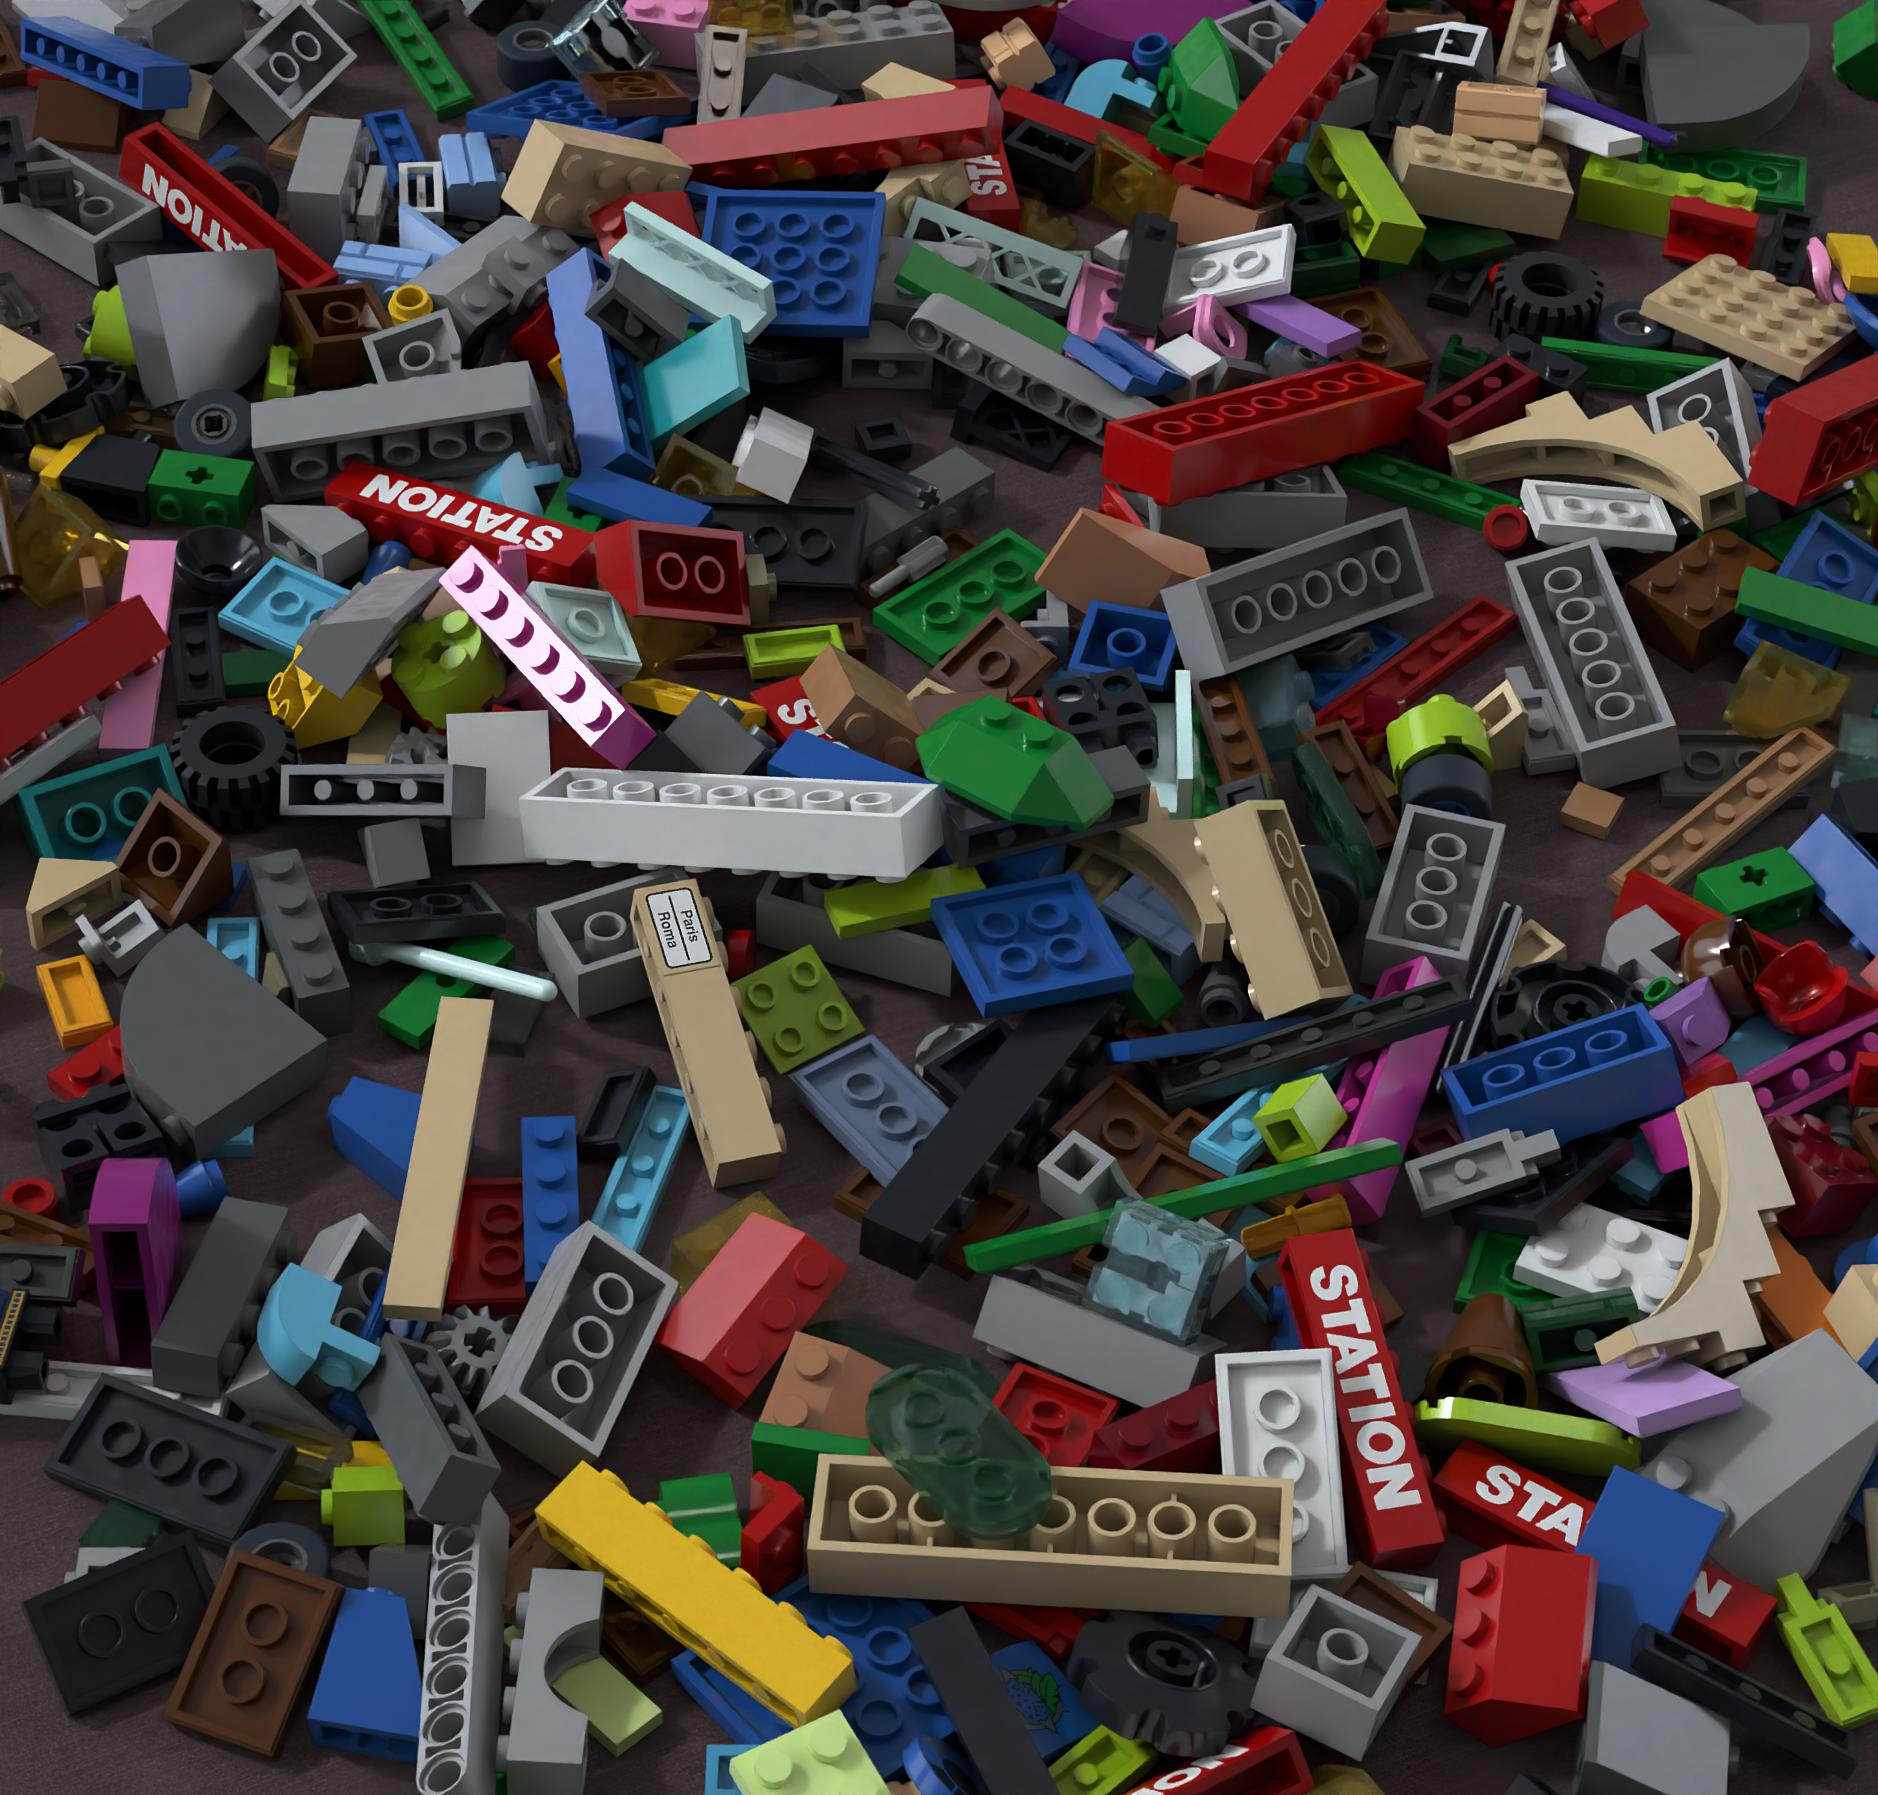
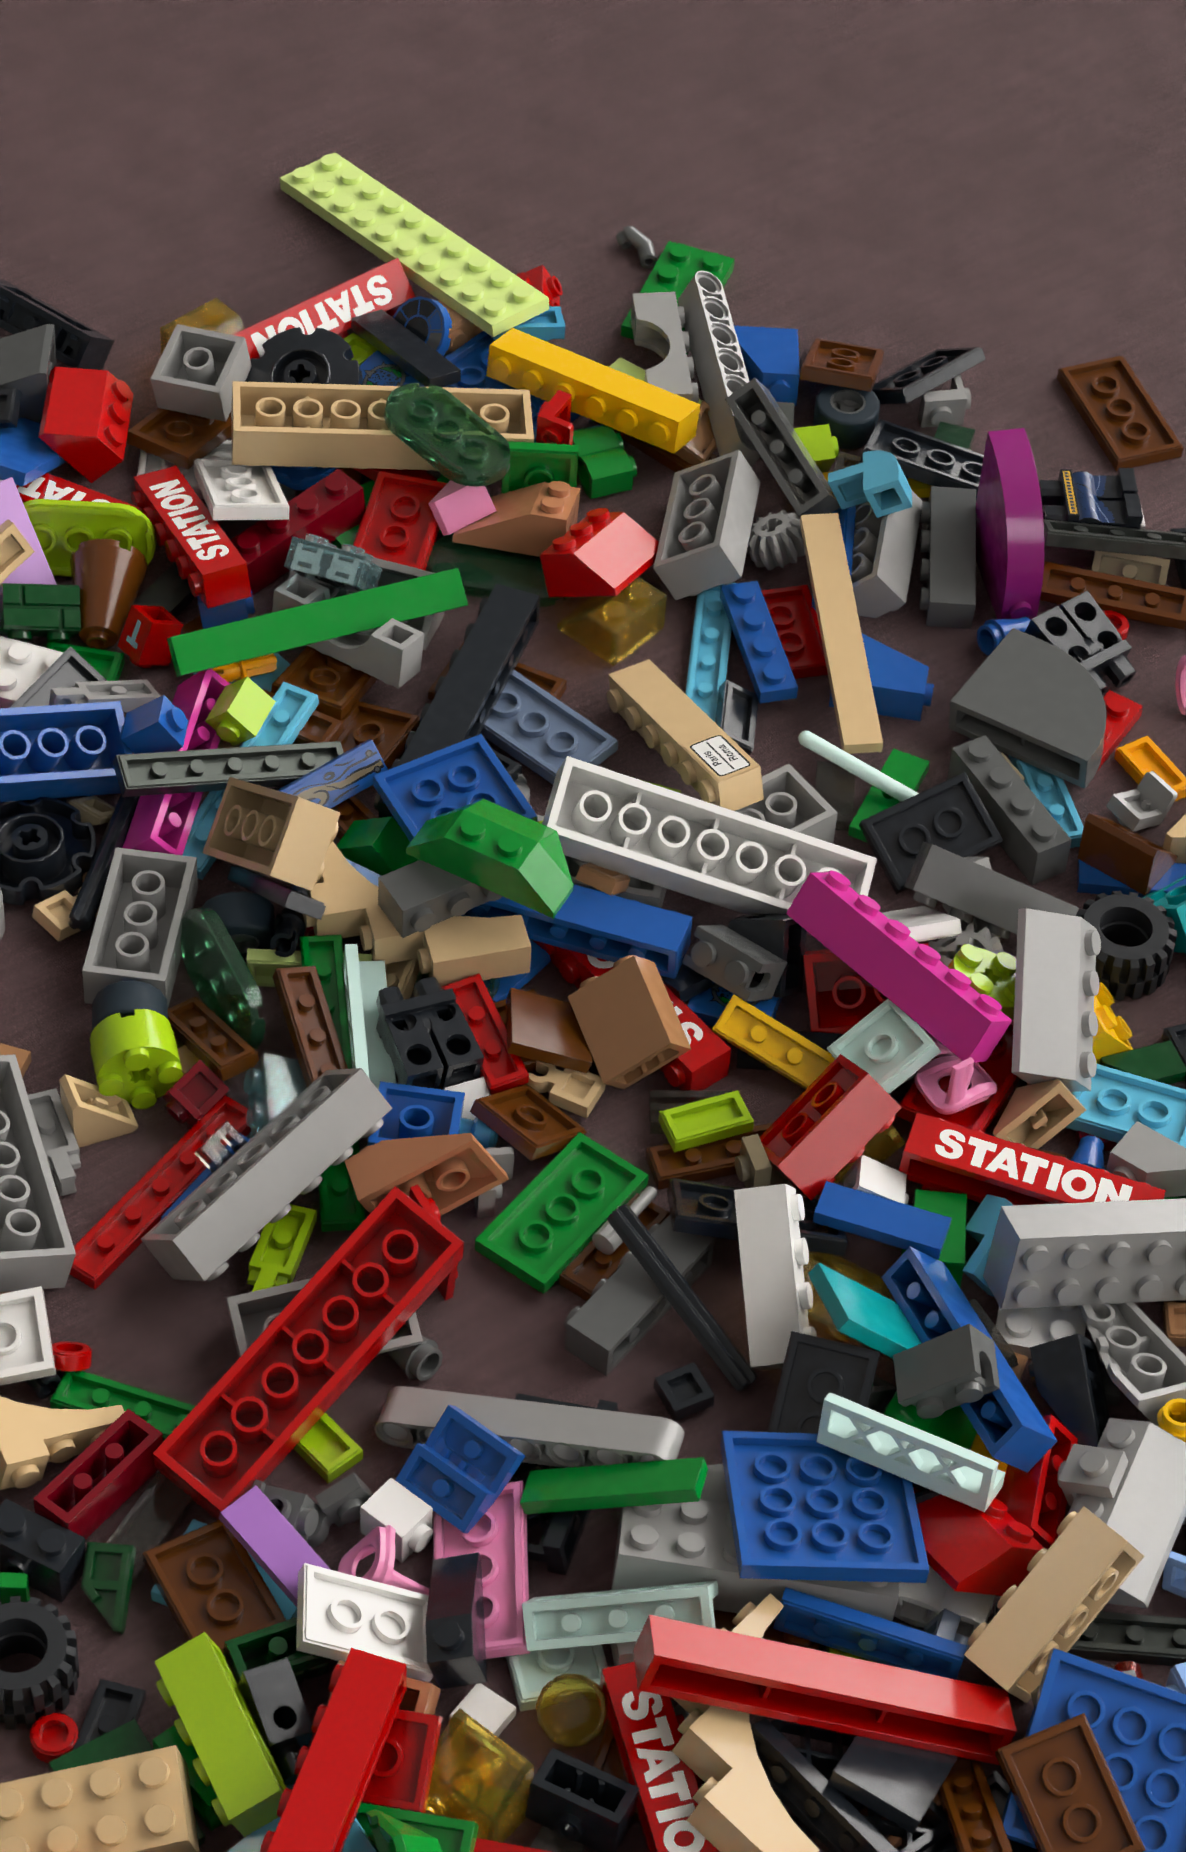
camera: 170 degrees right, 5 degrees up
none -> red brick [117,605,183,668]
none -> blue brick [121,695,188,754]

